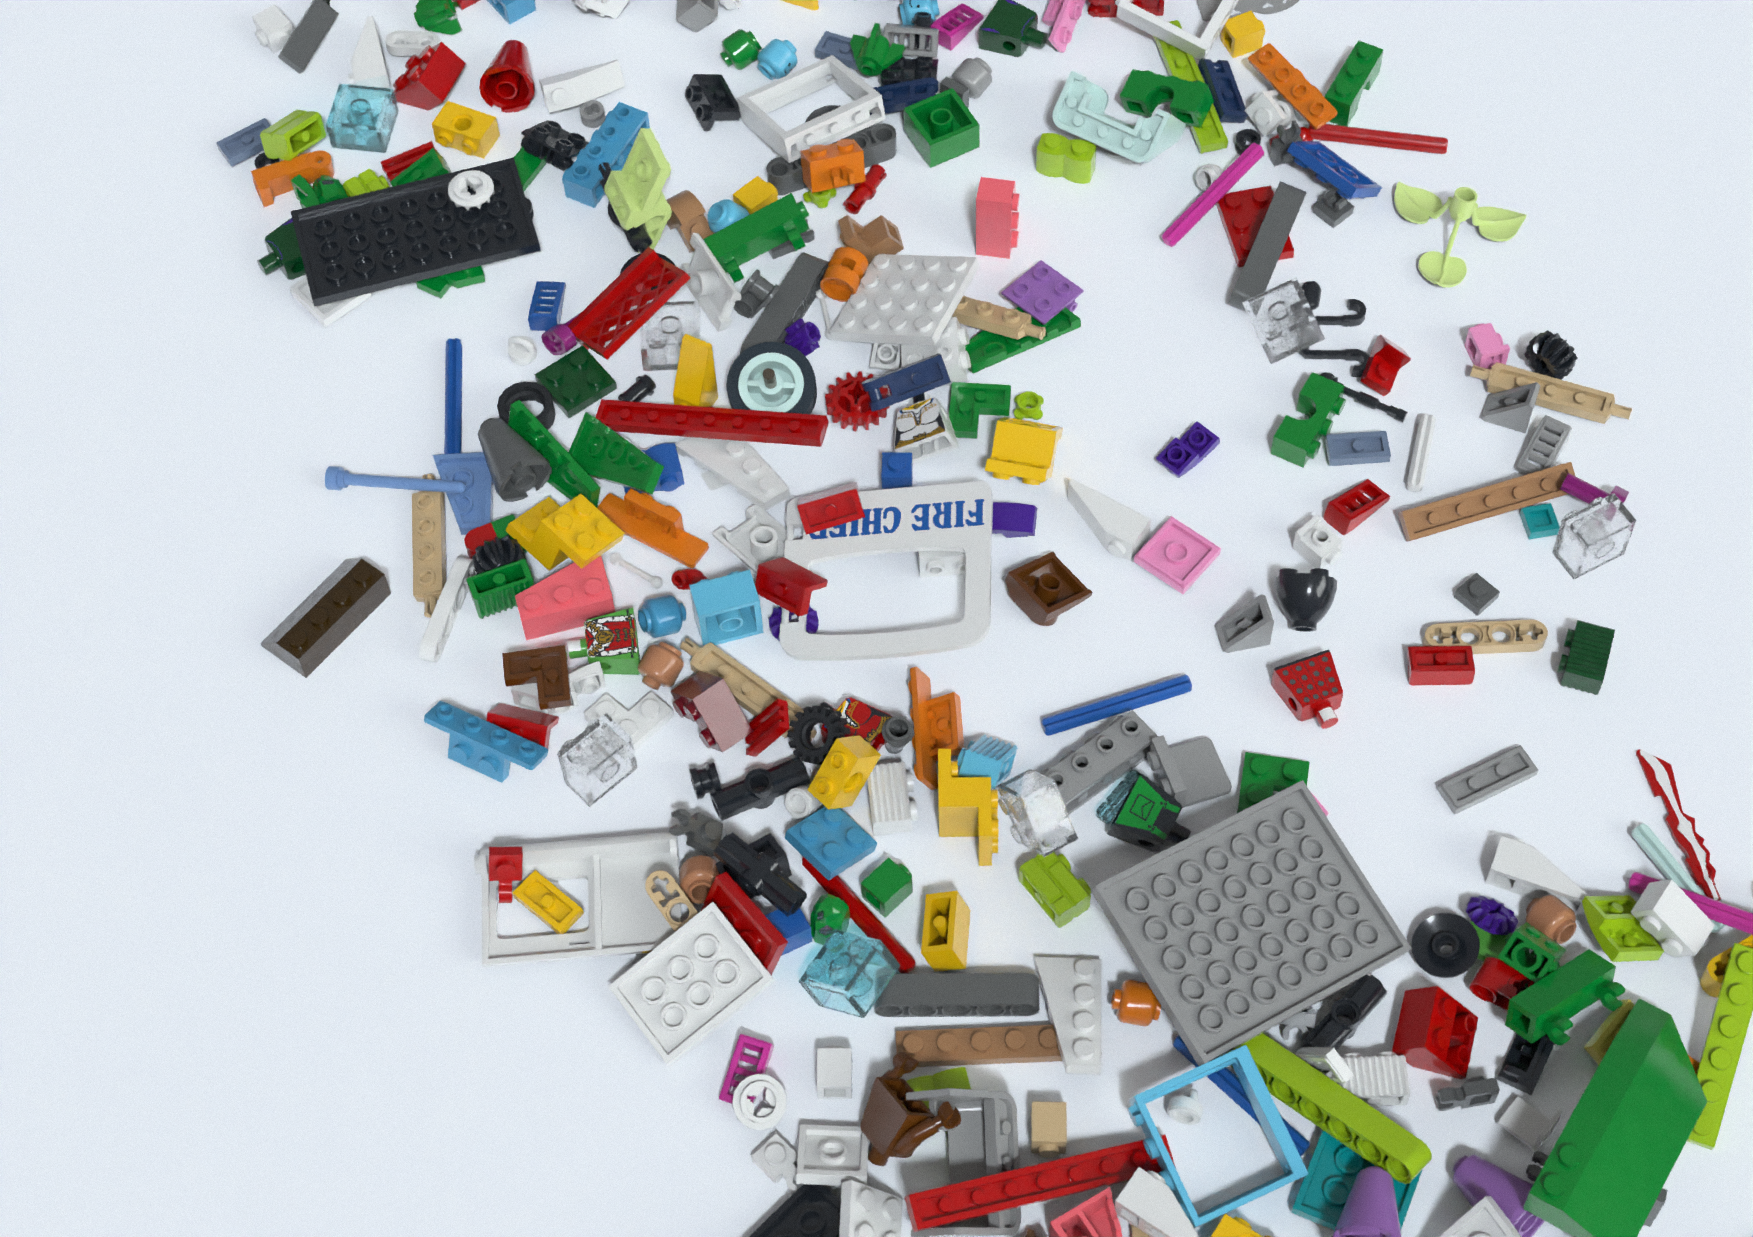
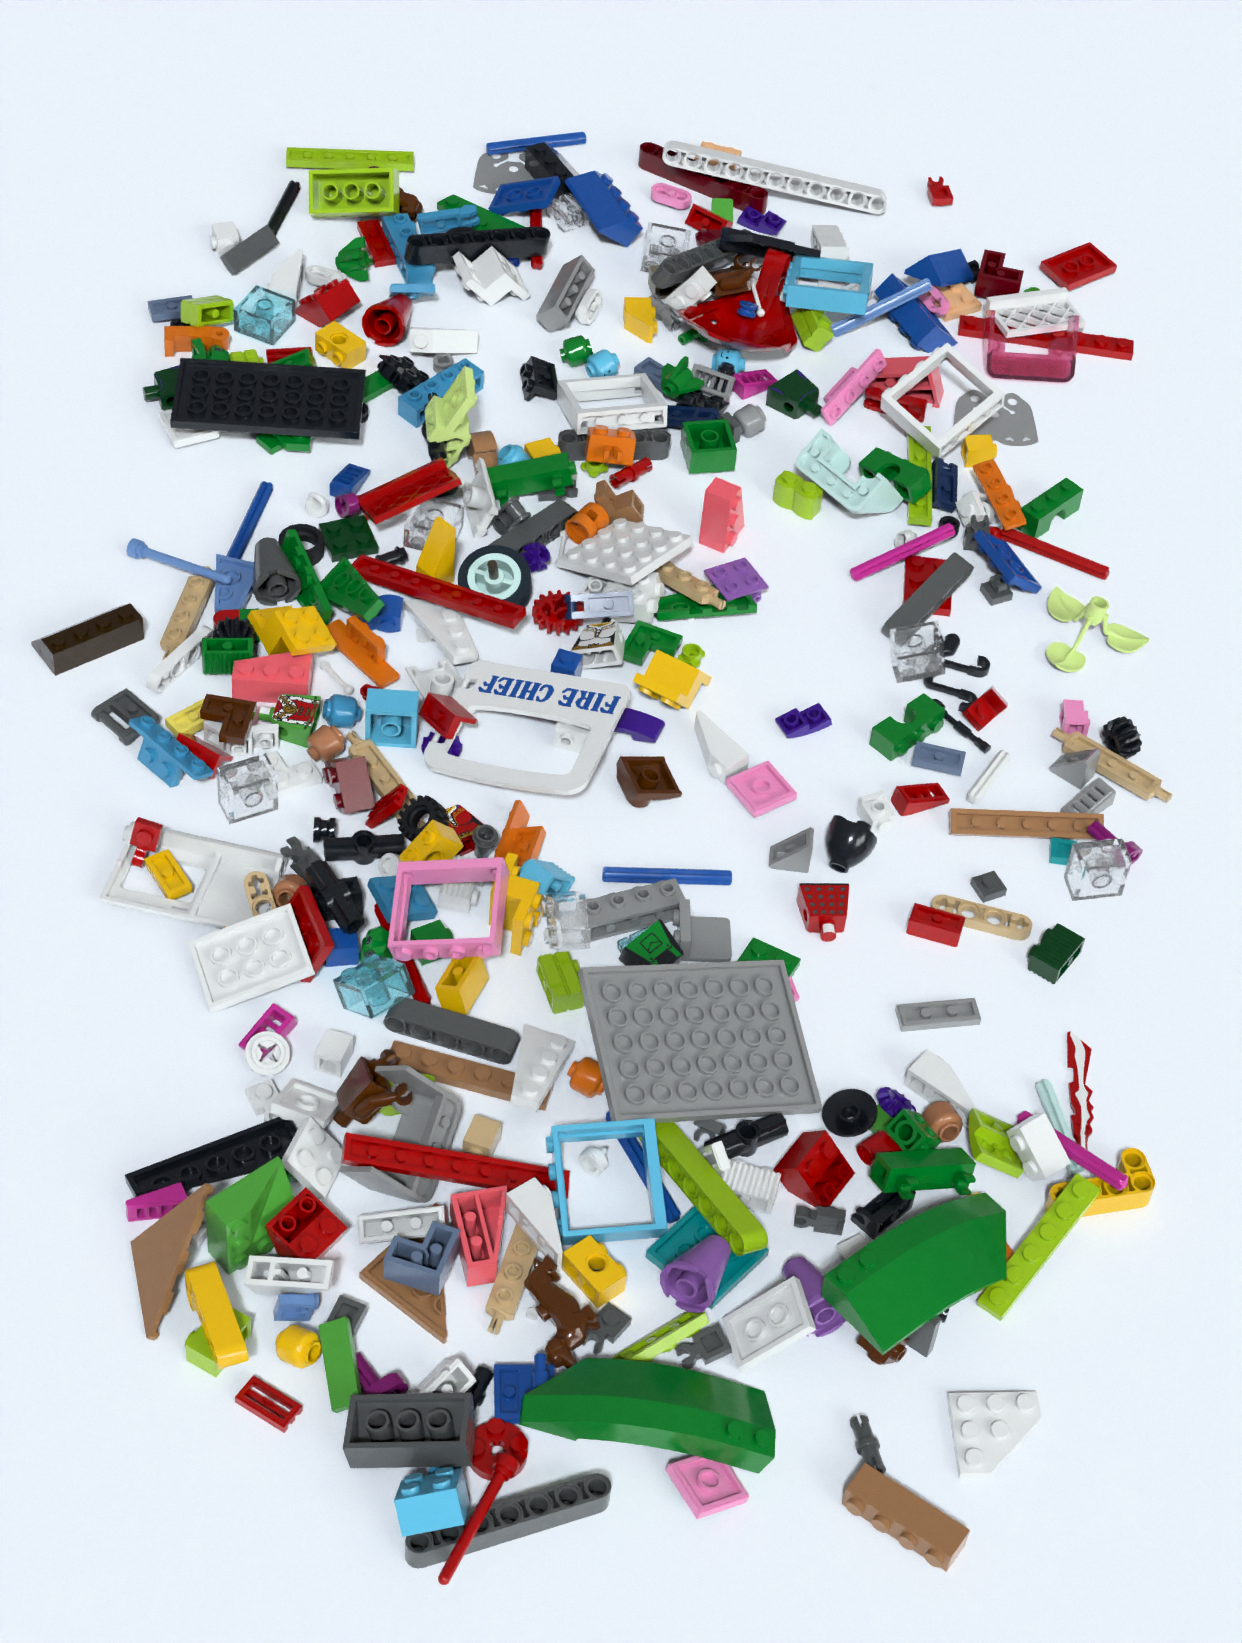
camera: 10 degrees right, 10 degrees down
white gear [448,170,494,210] -> none
red panel [797,482,865,535] -> none
none -> dark grey plate [91,688,160,746]
none -> light yellow plate [165,698,206,737]
none -> bright pink window [387,857,509,961]
none -> dark azure plate [389,283,435,299]

